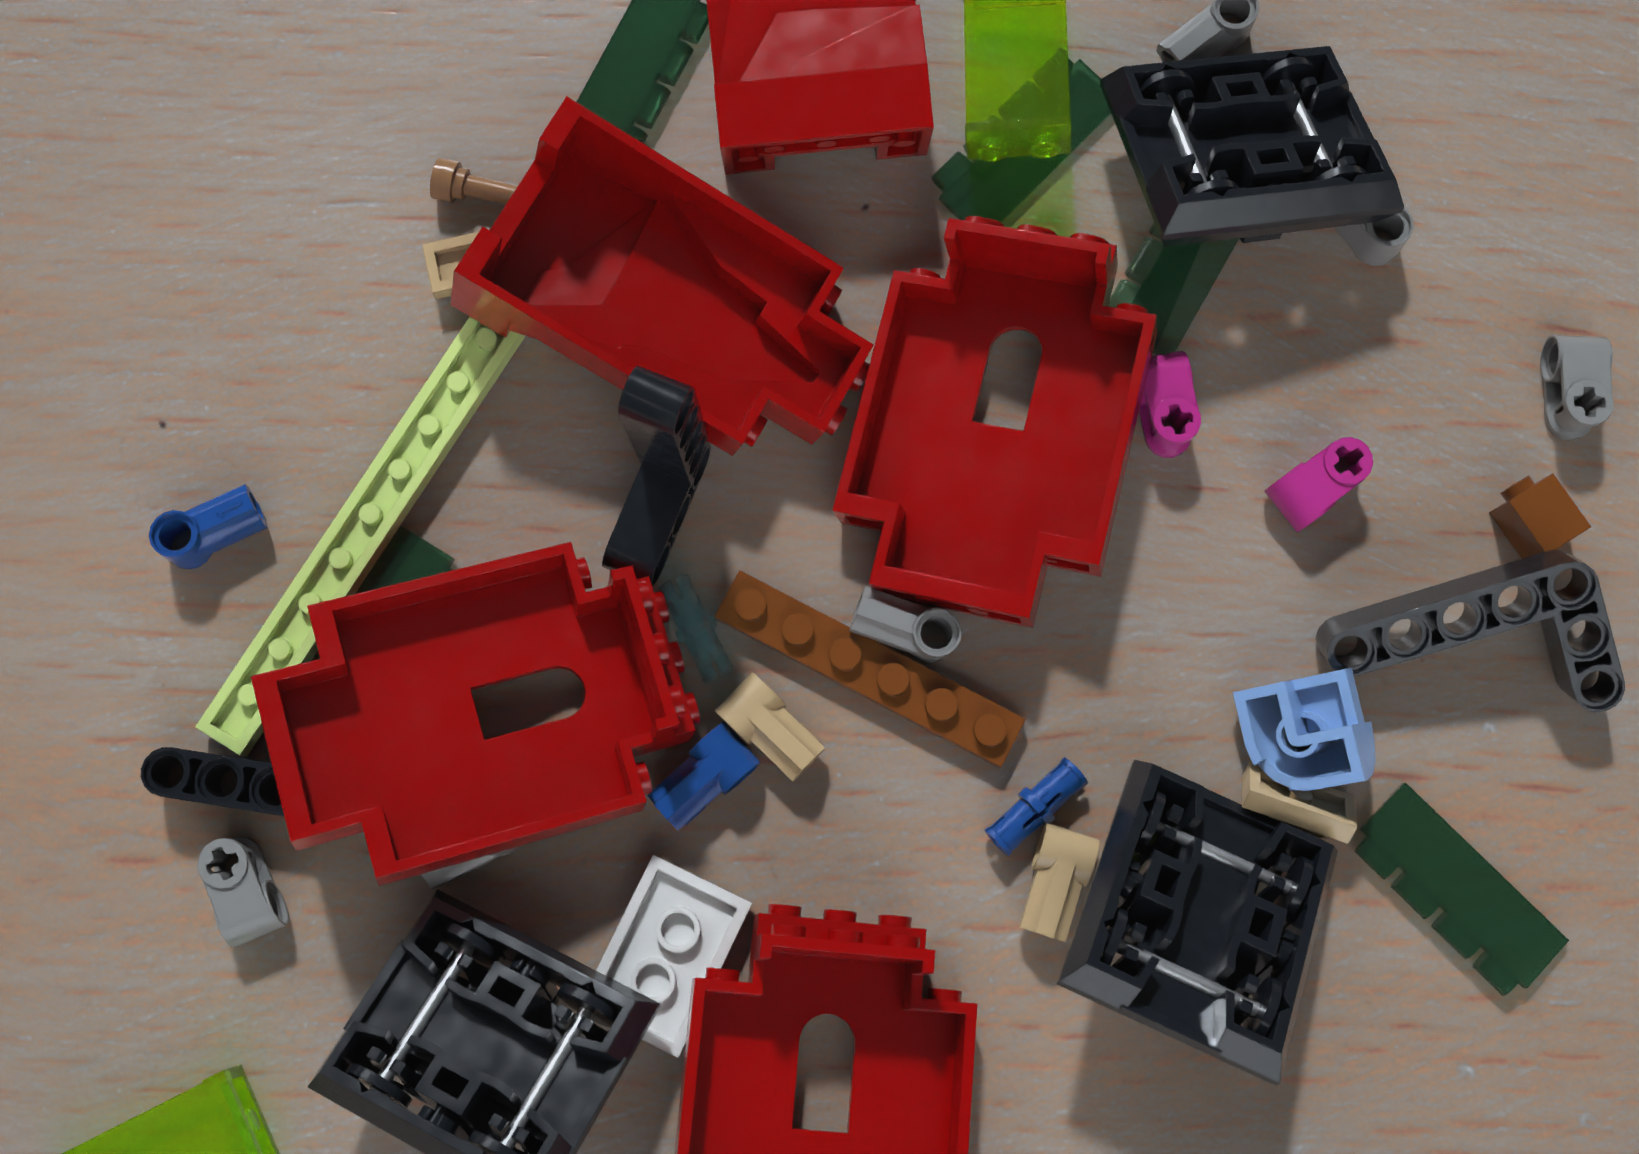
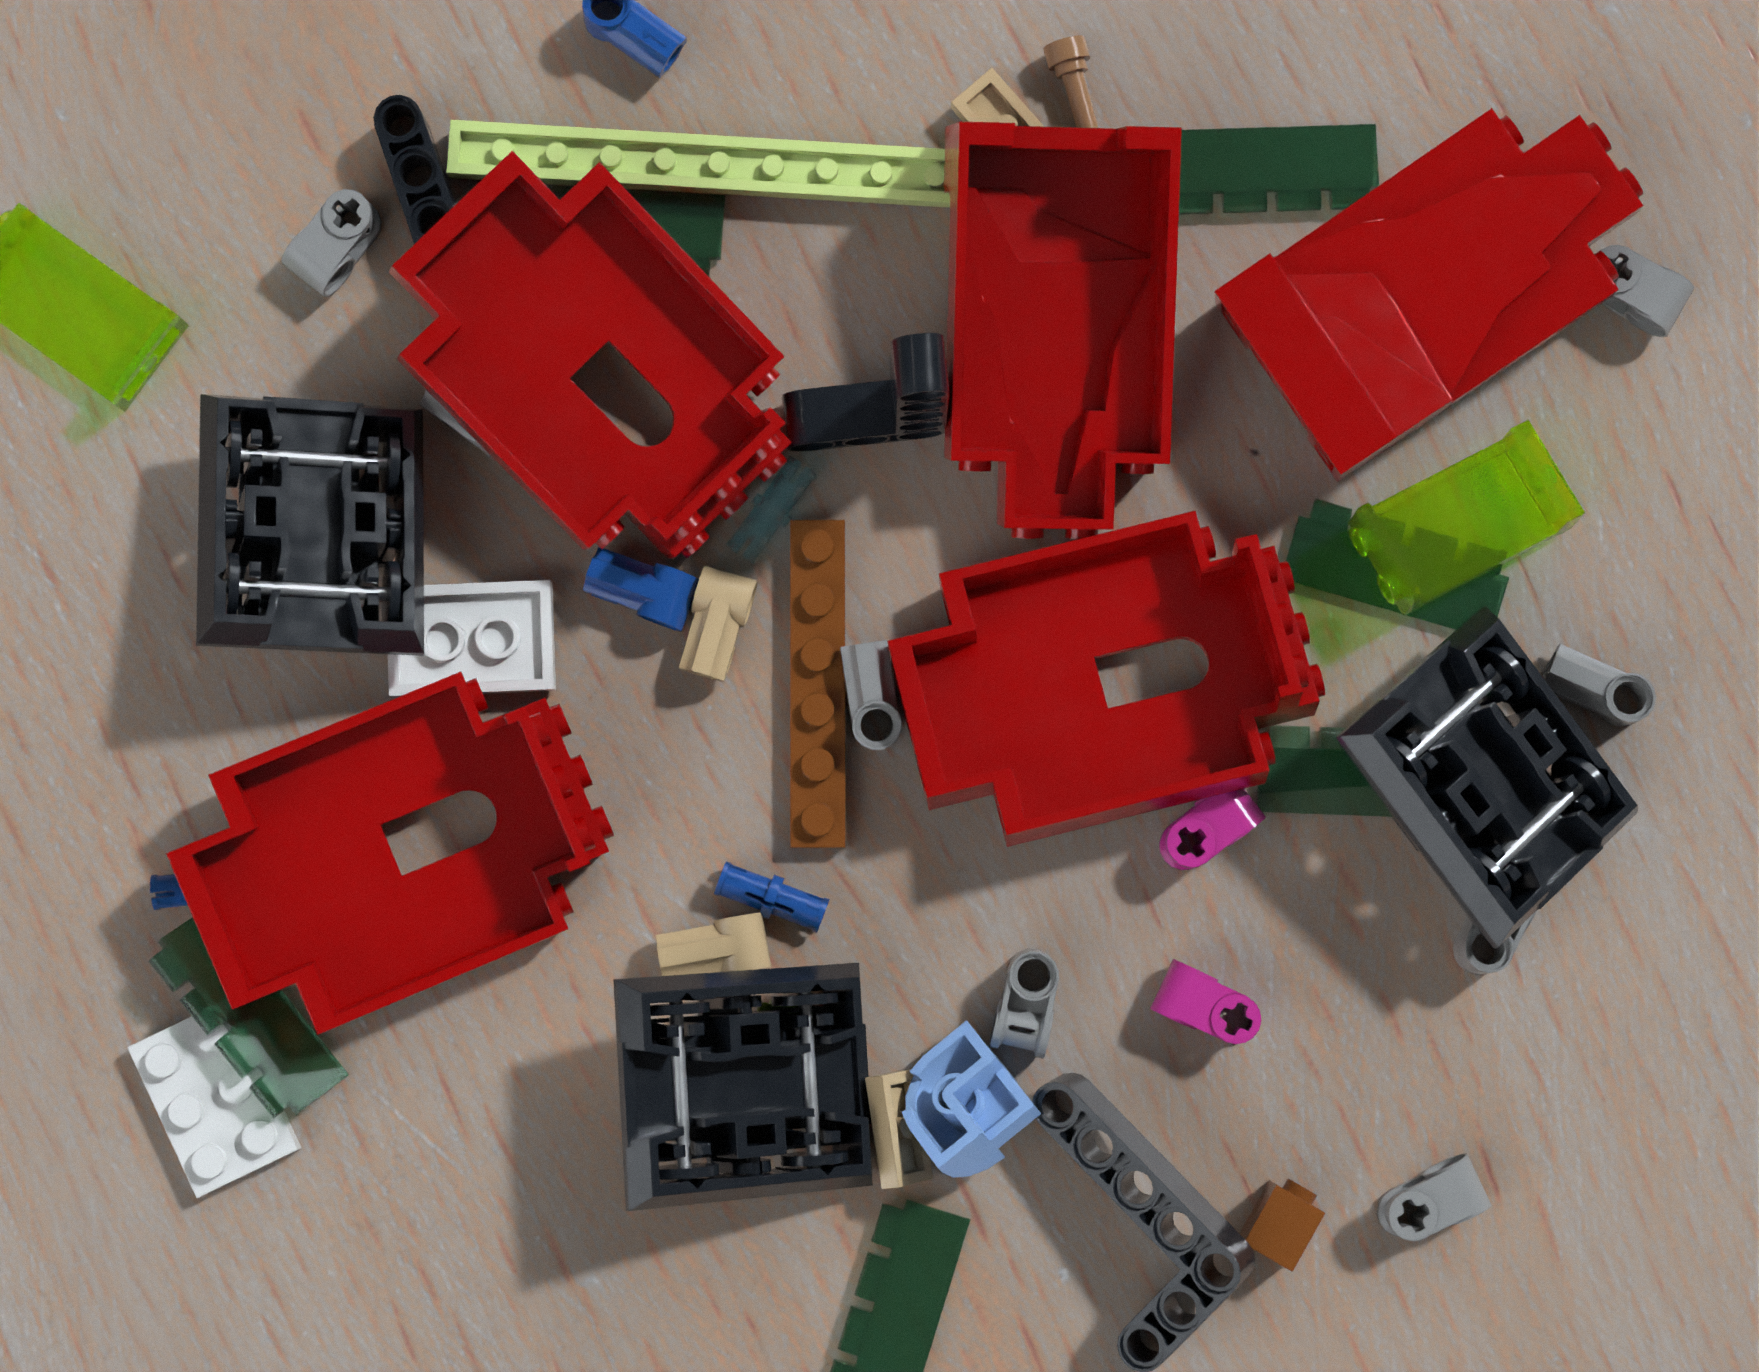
camera: 60 degrees right, 5 degrees up
none -> light grey piece [989,948,1059,1059]

